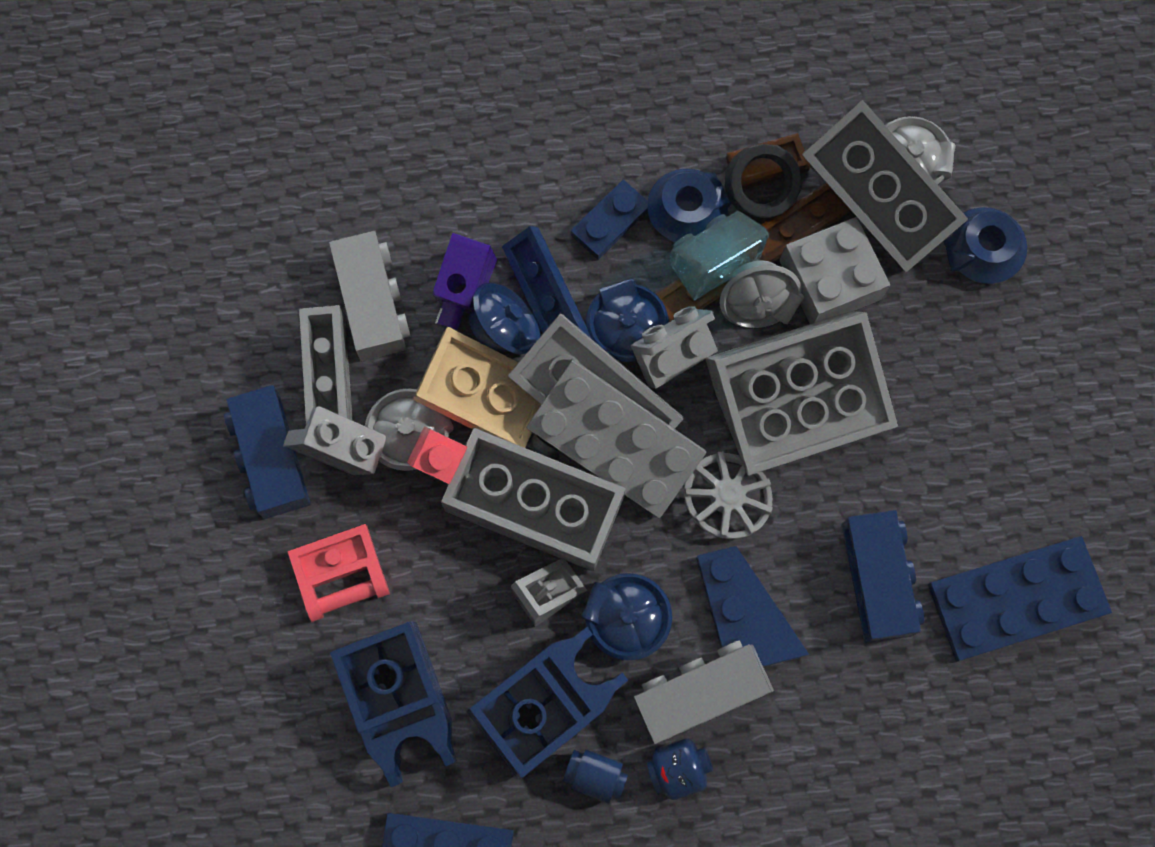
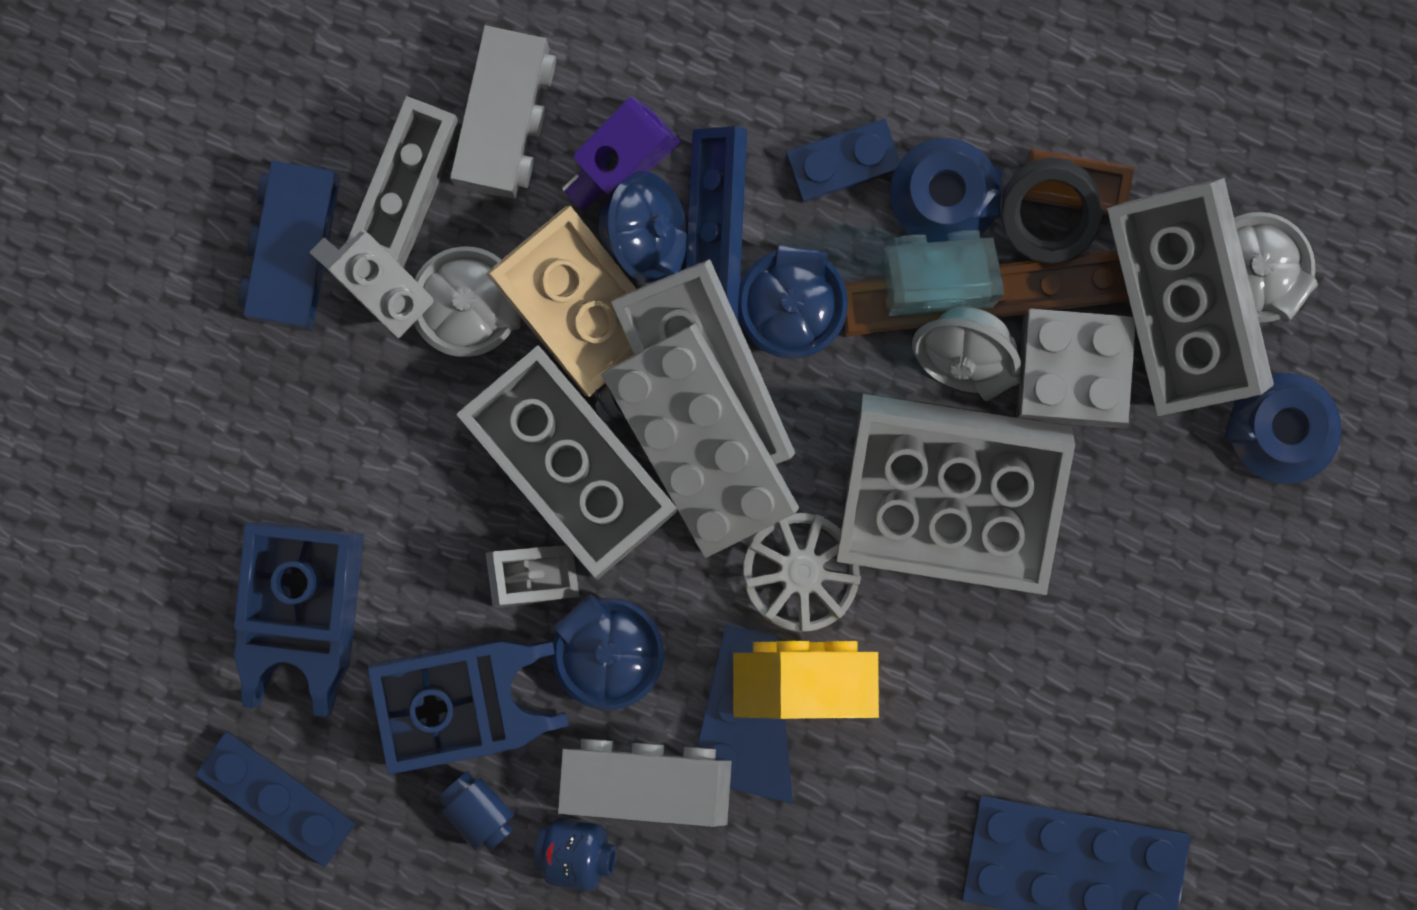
camera: 35 degrees right, 10 degrees up
coral plate [287,524,390,622] -> none
coral brick [407,426,467,484] -> none
light grey bracket [631,306,718,389] -> none
dark blue brick [841,510,924,643] -> none
none -> yellow brick [733,641,879,719]

